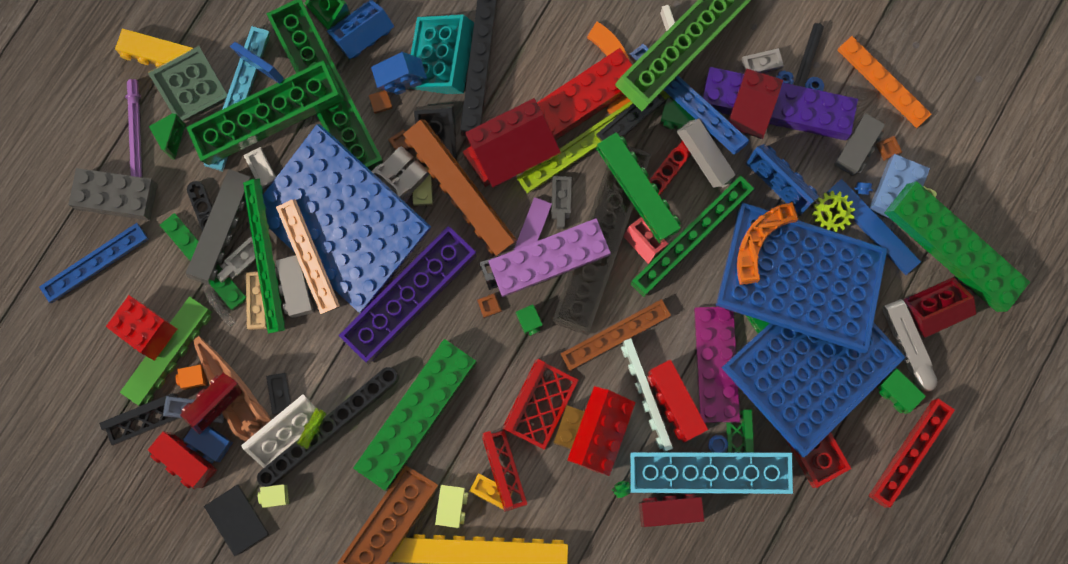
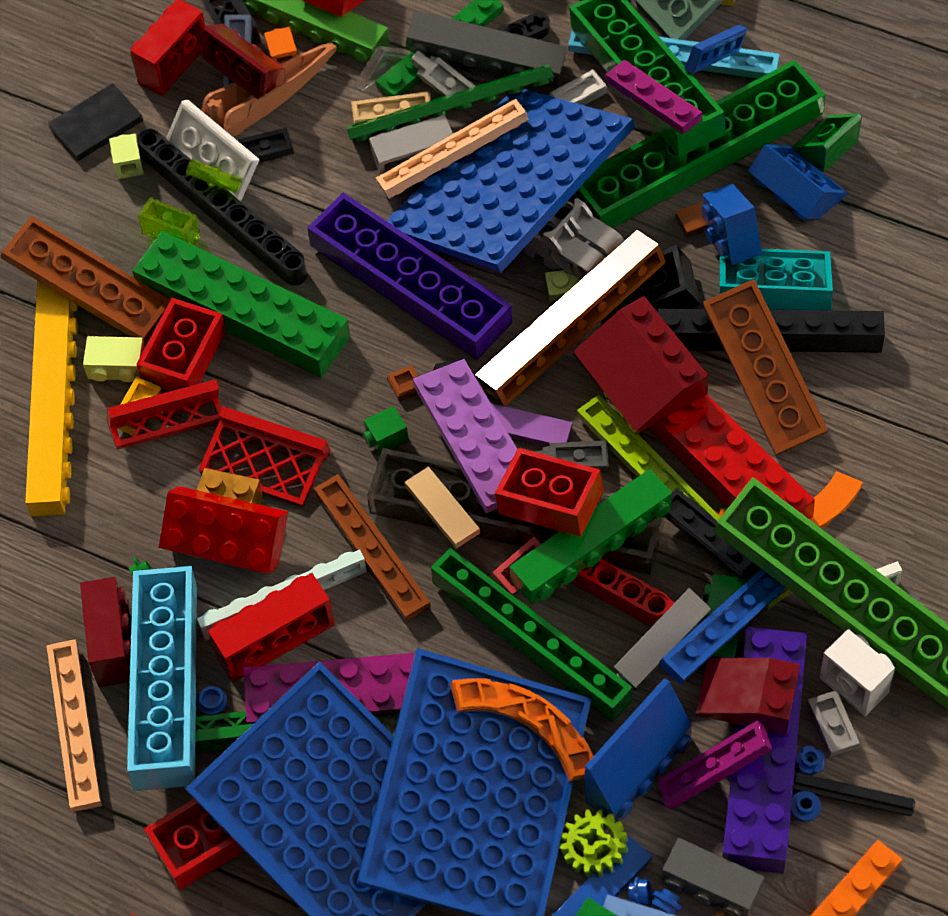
camera: 90 degrees right, 20 degrees down
blue brick [184,426,234,463] -> none
none -> light nougat plate [46,639,102,812]
none -> red brick [136,298,226,391]
none -> clear neon green brick [138,197,201,245]
none -> tan tile [405,467,480,549]
none -> red brick [495,448,604,537]
none -> magenta plate [605,60,702,134]
none -> blue plate [652,888,682,915]
none -> magenta plate [658,720,772,809]
none -> dark orange plate [702,279,828,456]
none -> white brick [820,629,895,716]

